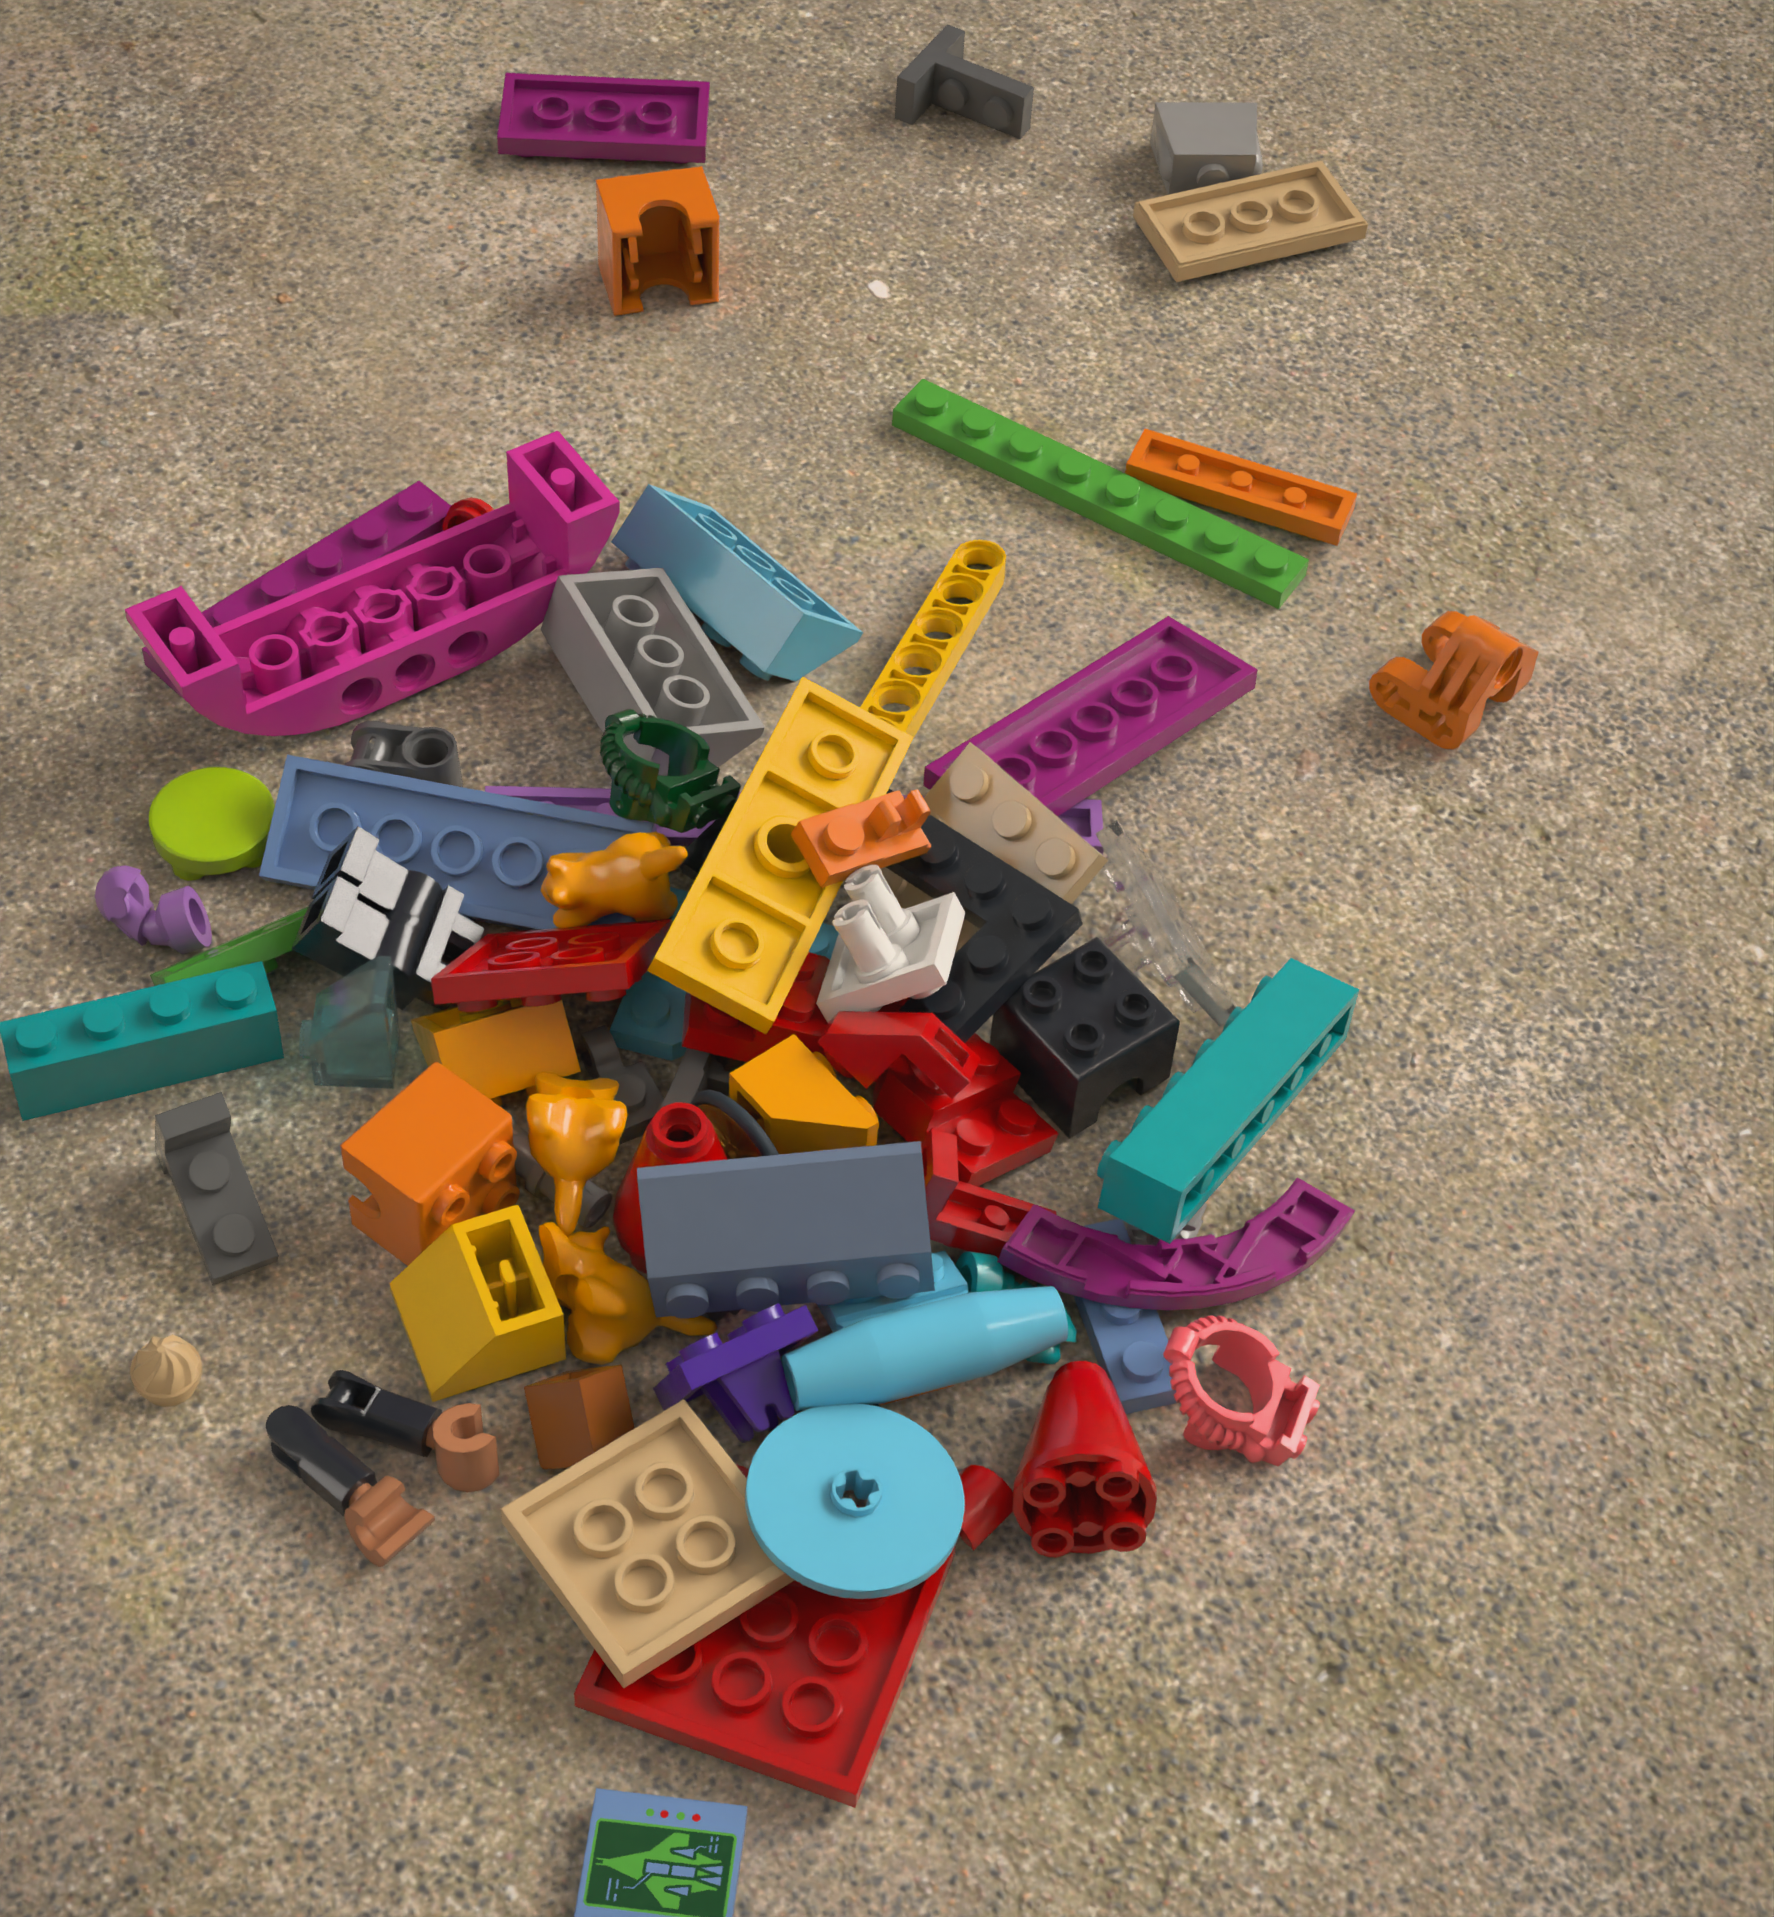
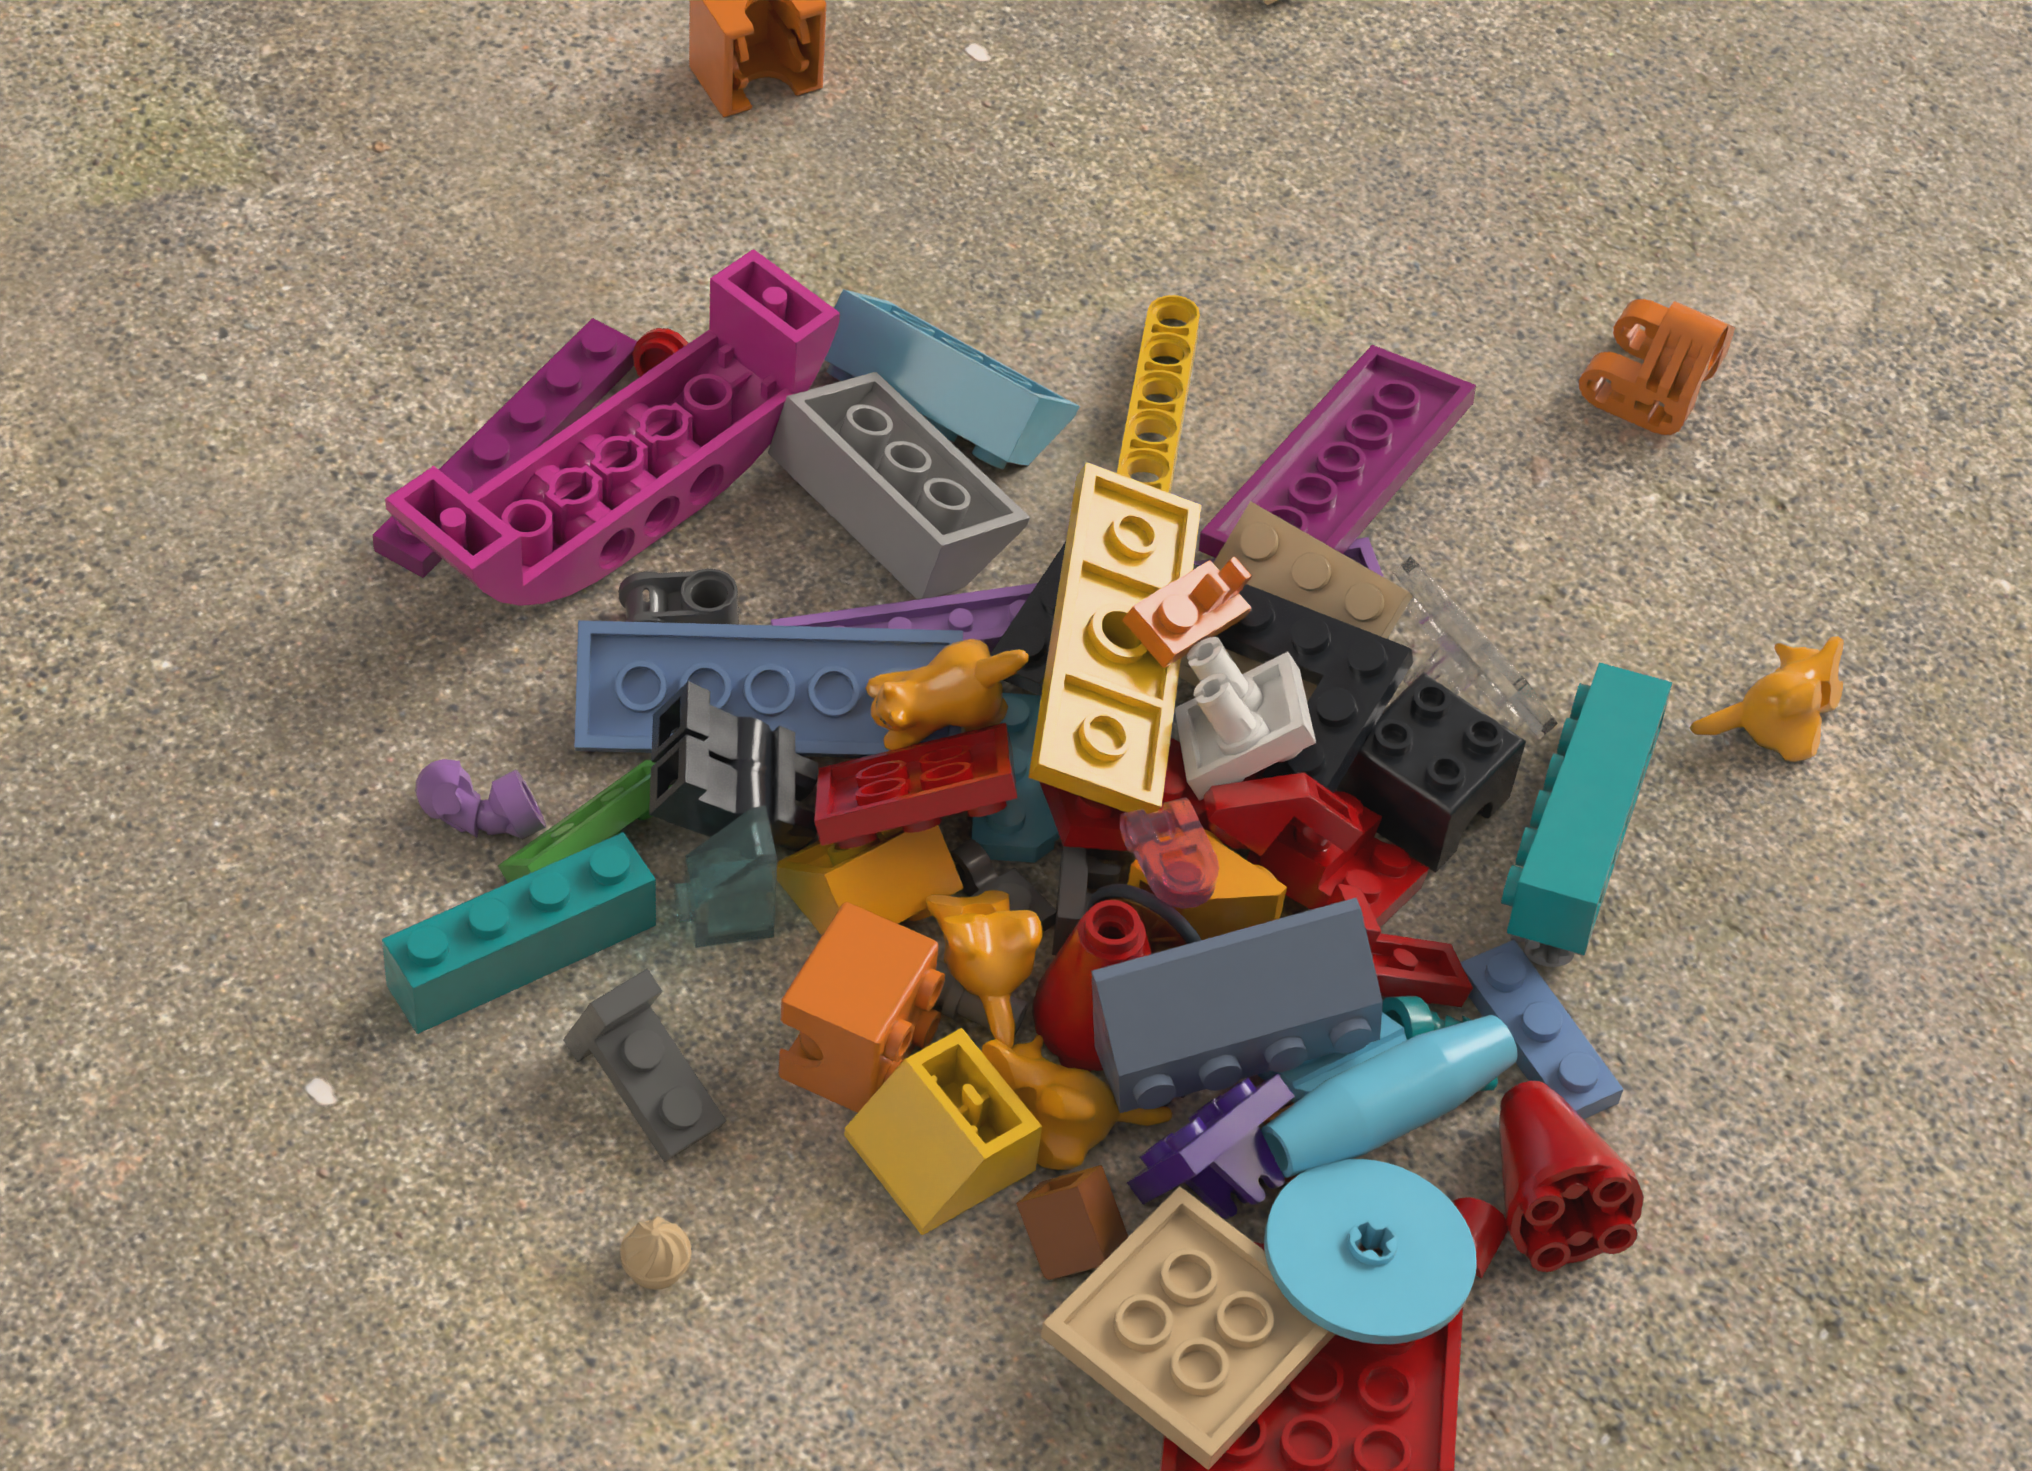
camera: 15 degrees left, 0 degrees up
lime tile [149,767,275,881] -> none
piece [266,1405,435,1567] -> none
piece [311,1370,500,1492] -> none
dark green piece [600,709,742,833] -> none
bright green plate [892,378,1309,609] -> none
magenta tile [997,1177,1355,1310] -> none
orange plate [1125,428,1357,546] -> none
coral piece [1163,1315,1320,1466] -> none
none -> clear pink plate [1119,797,1219,909]
none -> light orange animal [1690,636,1844,762]

